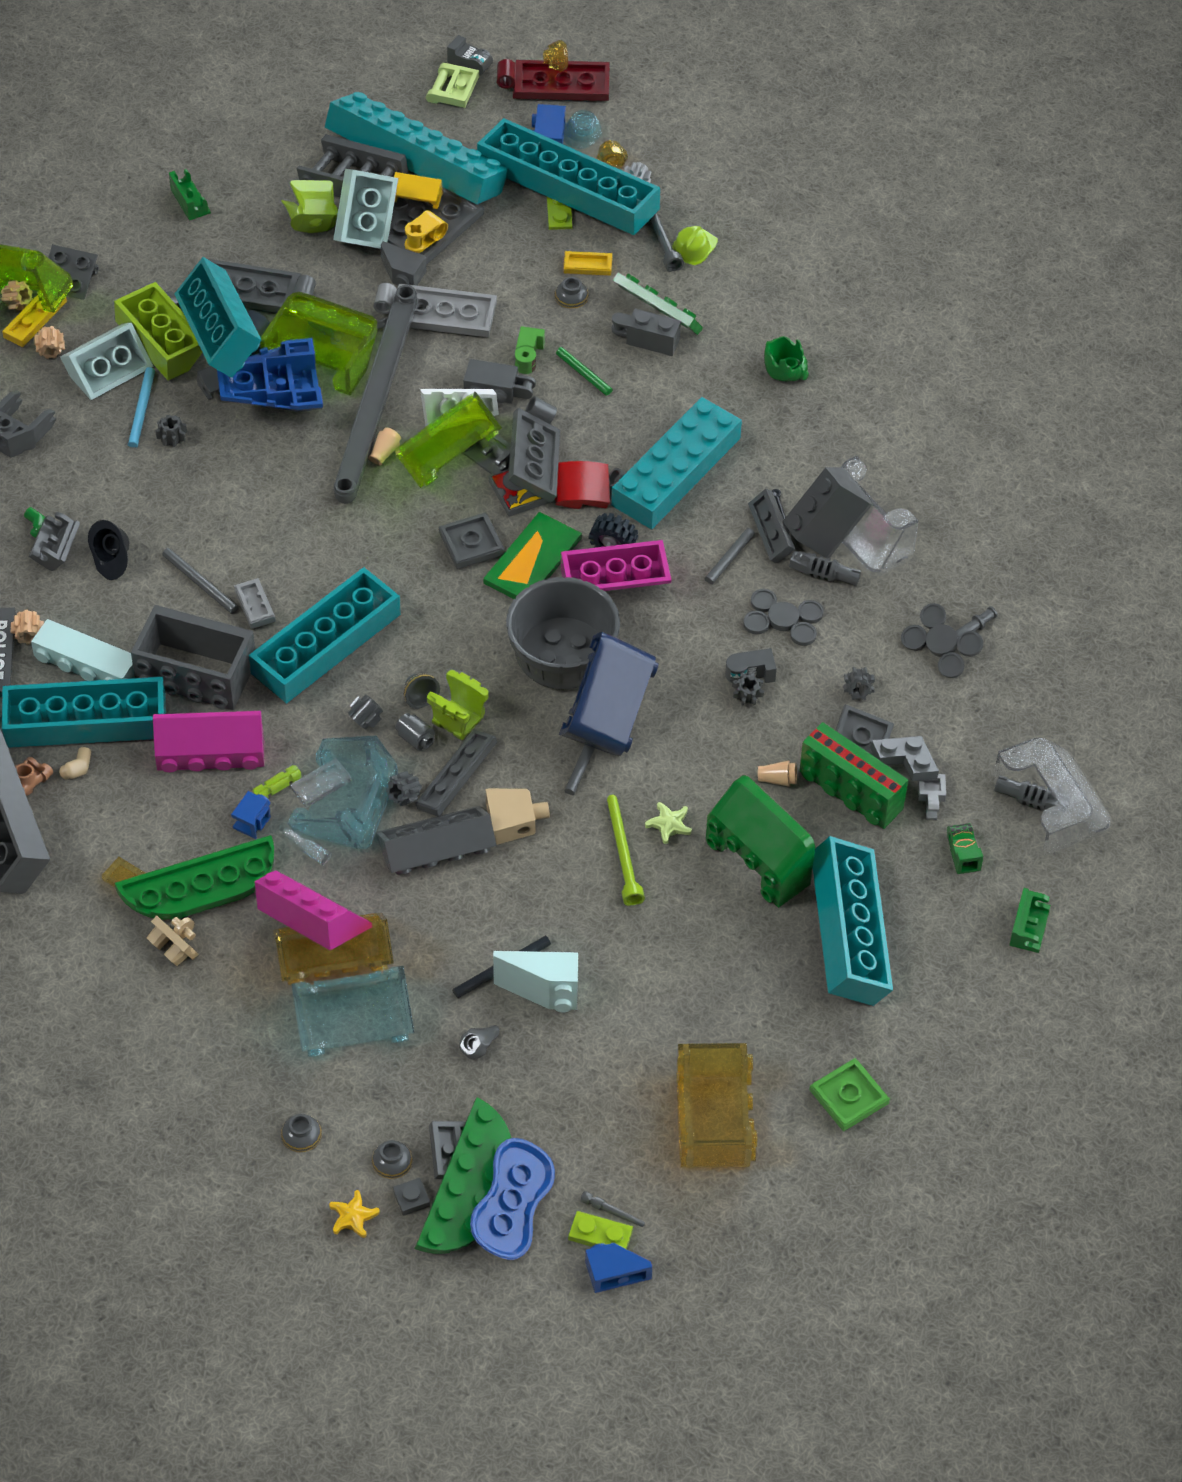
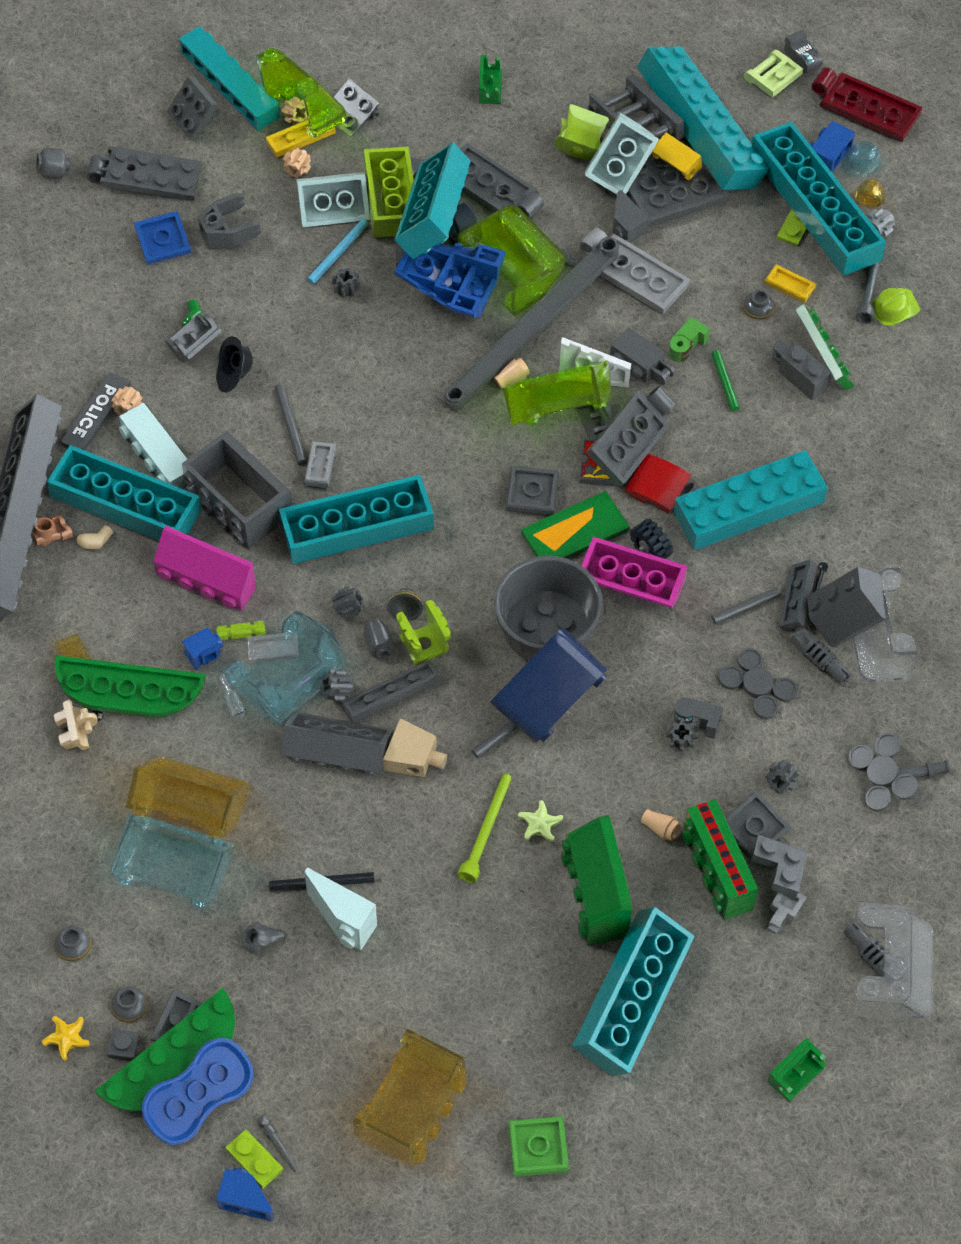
camera: 30 degrees right, 5 degrees up
dark pink slope [255,870,372,950] -> none
yellow piece [404,210,448,253] -> none
clear yellow cone [543,40,568,72] -> none
green hair [764,336,809,382] -> none
green leg [947,823,984,874] -> none

